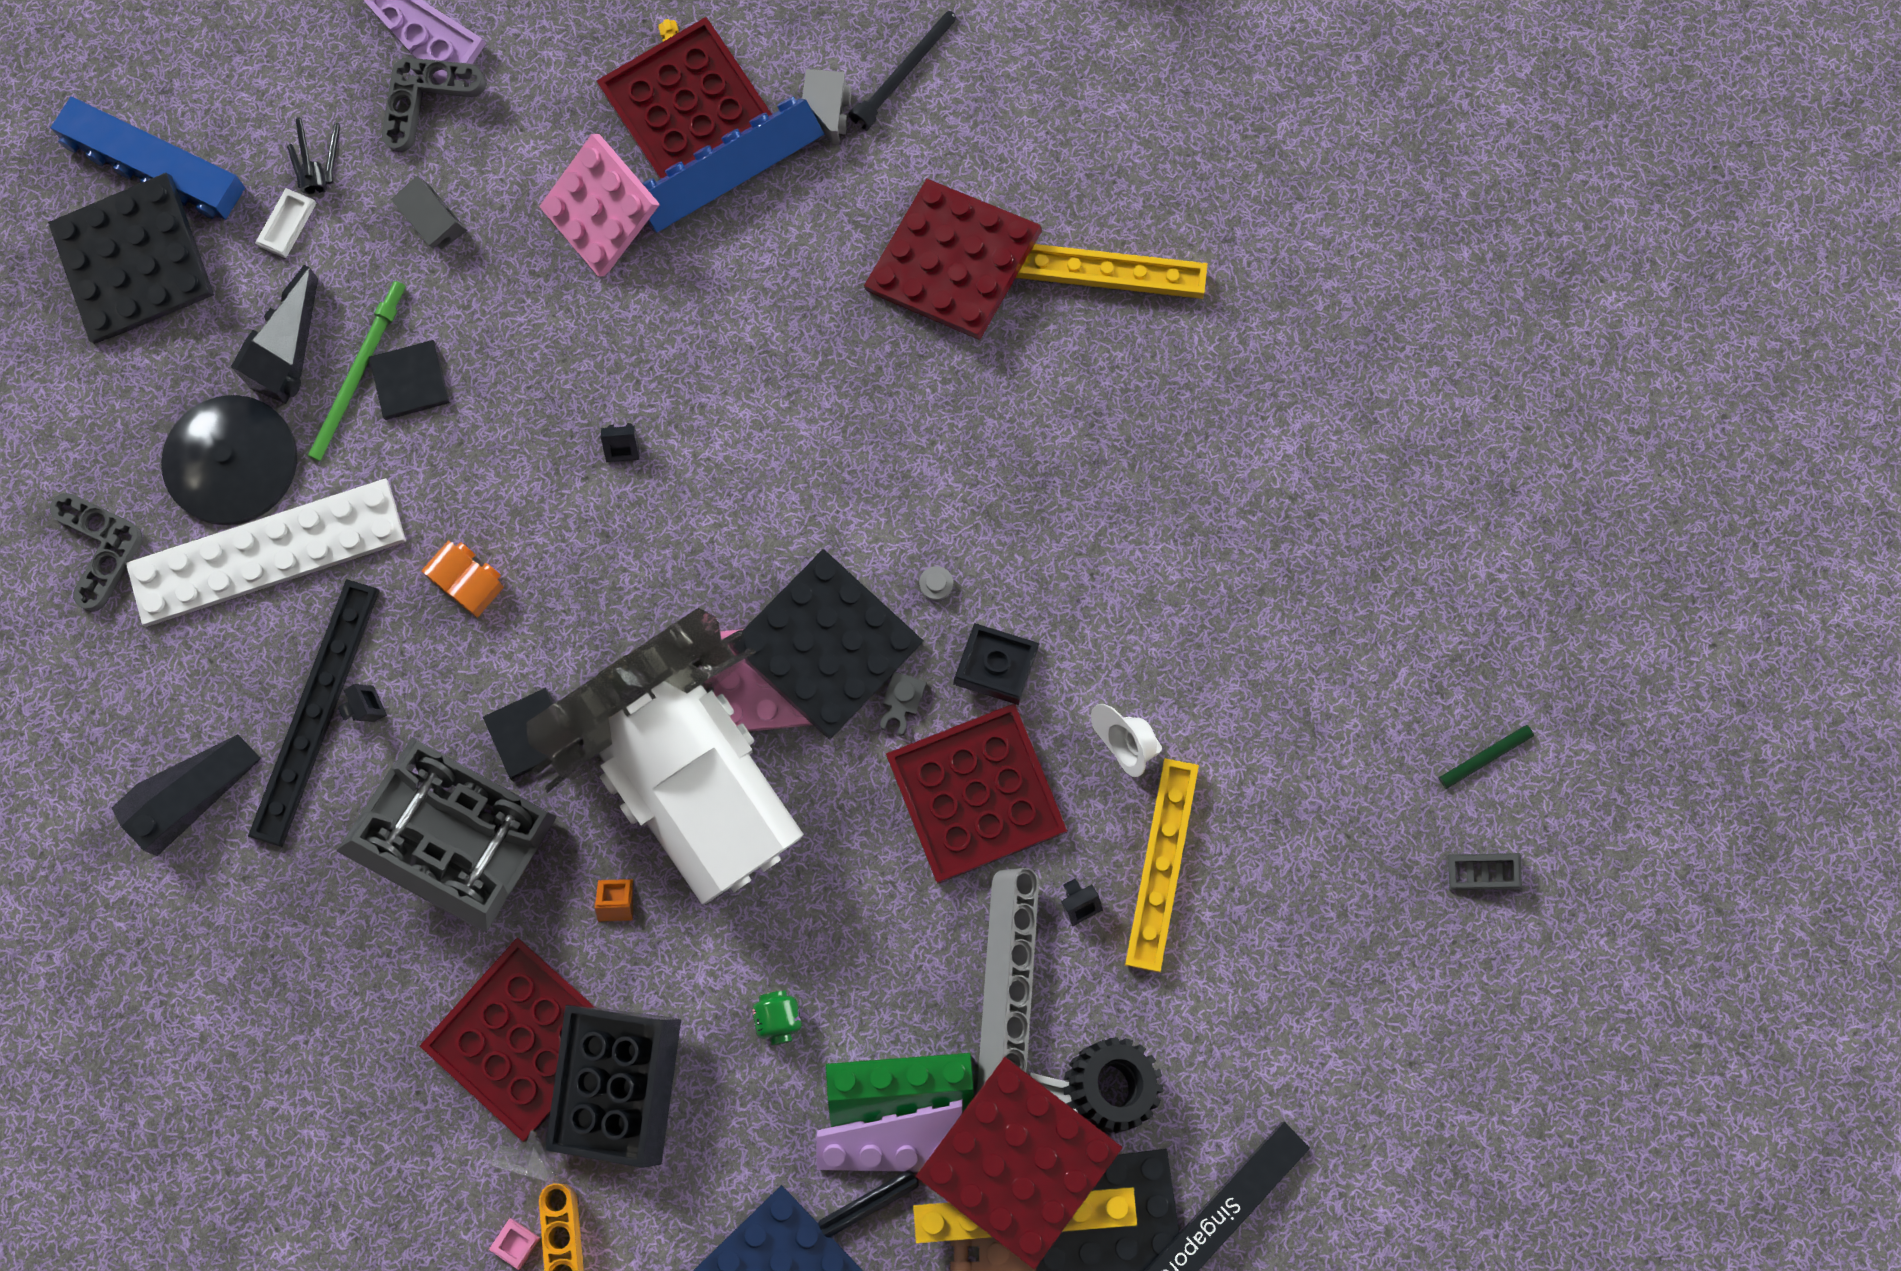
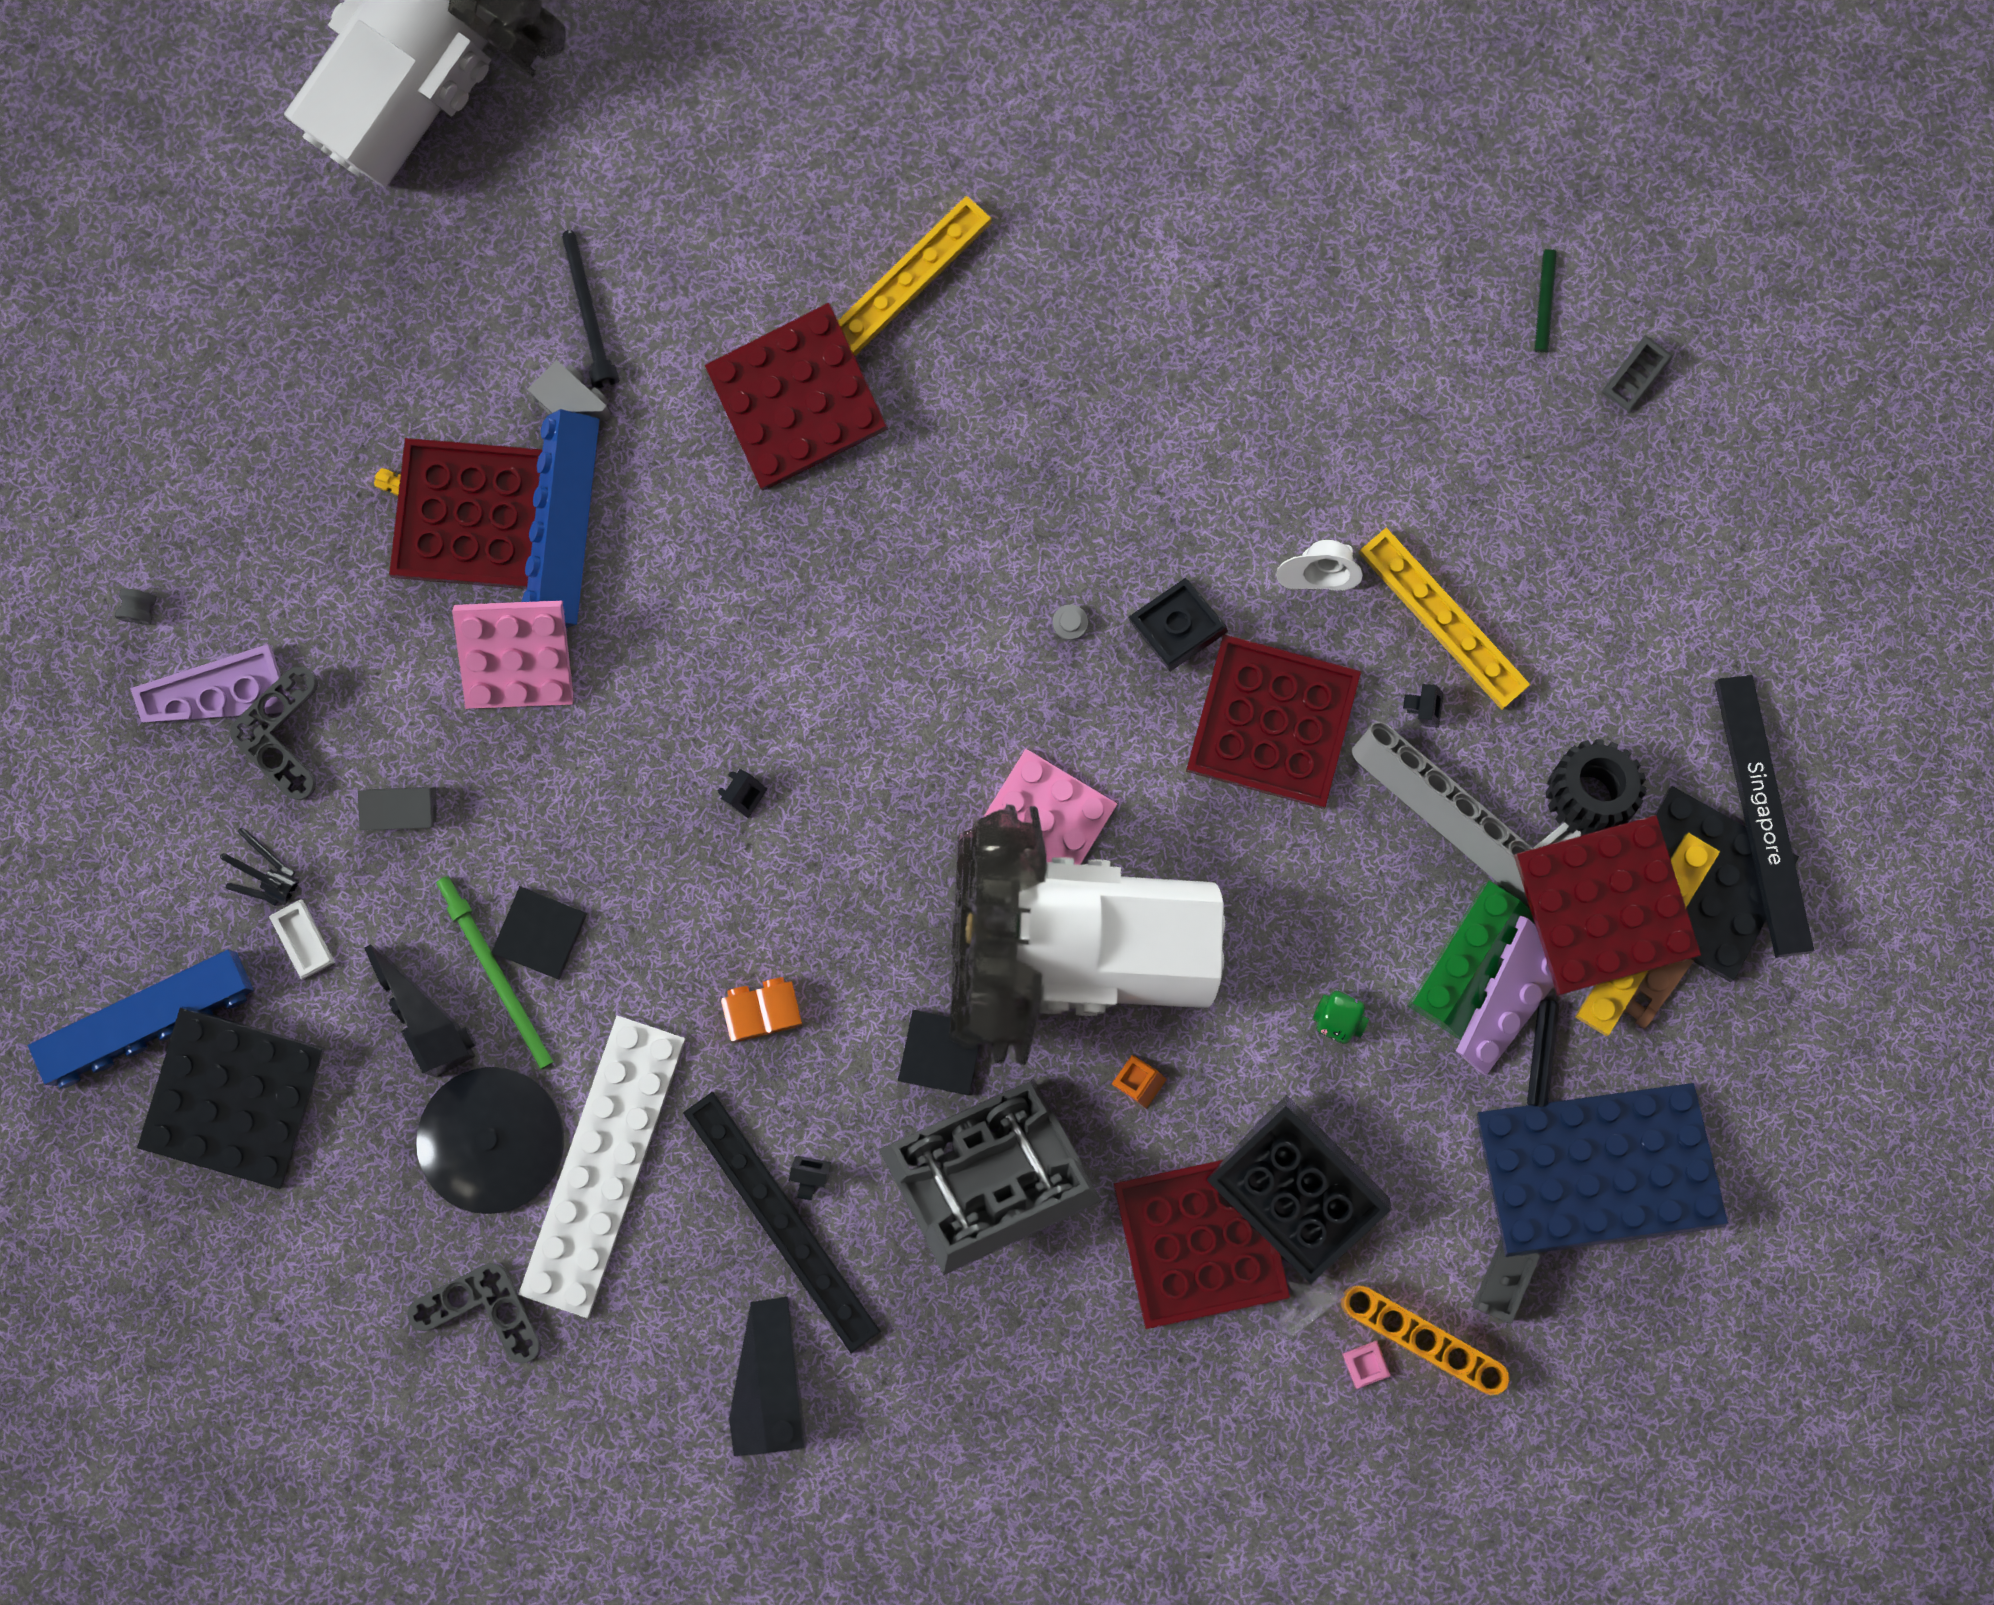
camera: 55 degrees left, 5 degrees up
black plate [729,549,924,740] -> none
dark grey plate [880,672,927,736] -> none

